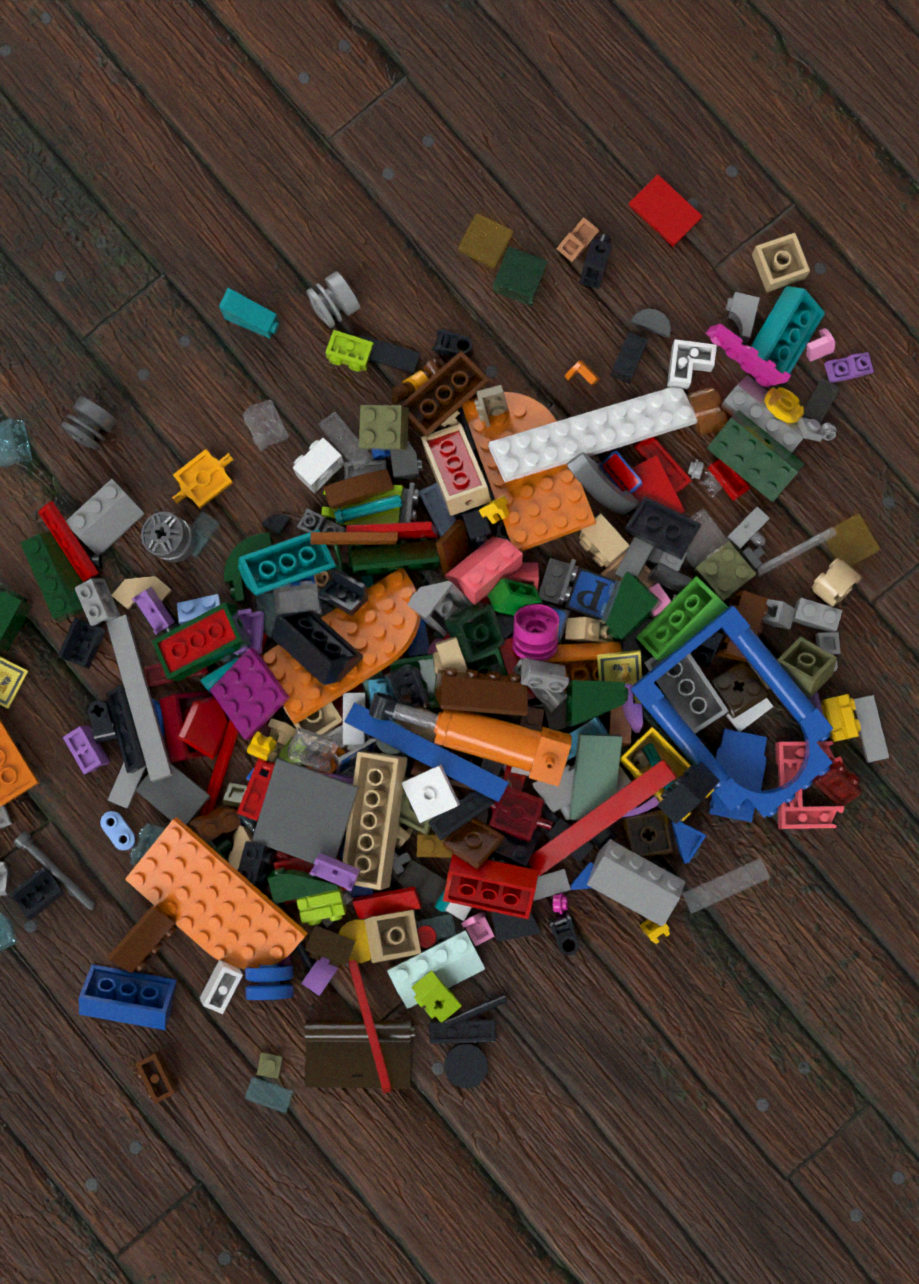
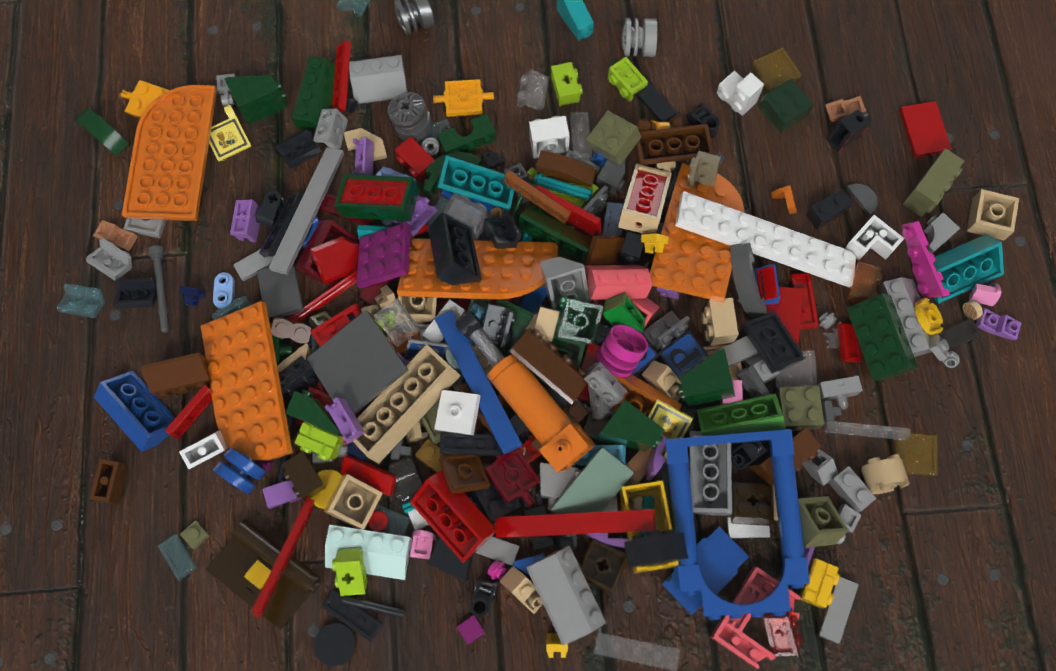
camera: 35 degrees right, 10 degrees down
yellow tile [247,731,277,761] -> none
blue slope [671,821,707,864] -> none
none -> red tile [165,384,213,439]
none -> clear blue tile [179,286,206,307]
none -> yellow tile [244,560,271,590]
none -> red brick [395,136,434,182]
none -> light grey plate [421,137,440,156]
none -> dark green arch [437,114,497,154]
none -> magenta tile [457,615,485,645]
none -> tan slope [500,566,543,614]
none -> lime brick [551,62,583,106]
none -> white brick [717,71,764,116]
none -> olive brick [903,148,965,217]
none -> tan tile [963,300,983,320]

